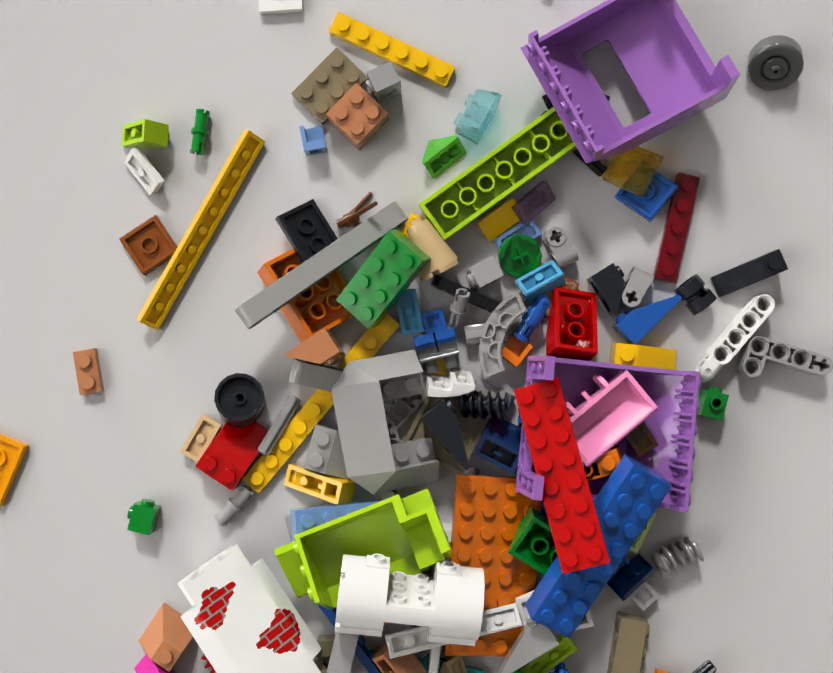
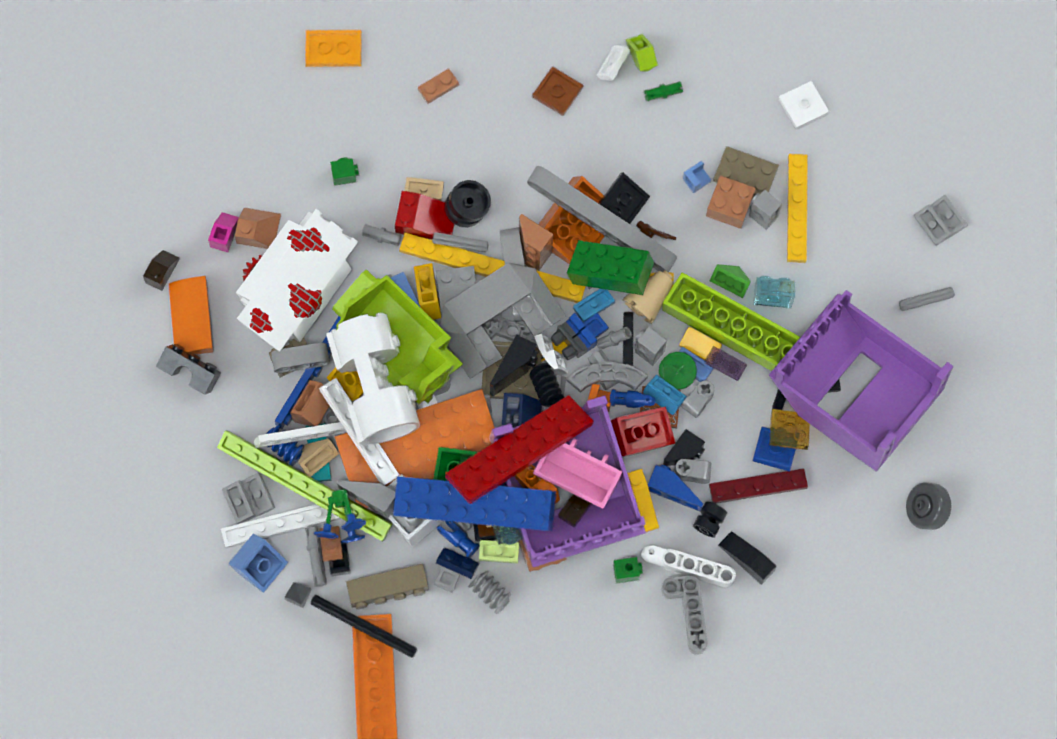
camera: 65 degrees right, 15 degrees down
yellow plate [136,129,265,330] -> none

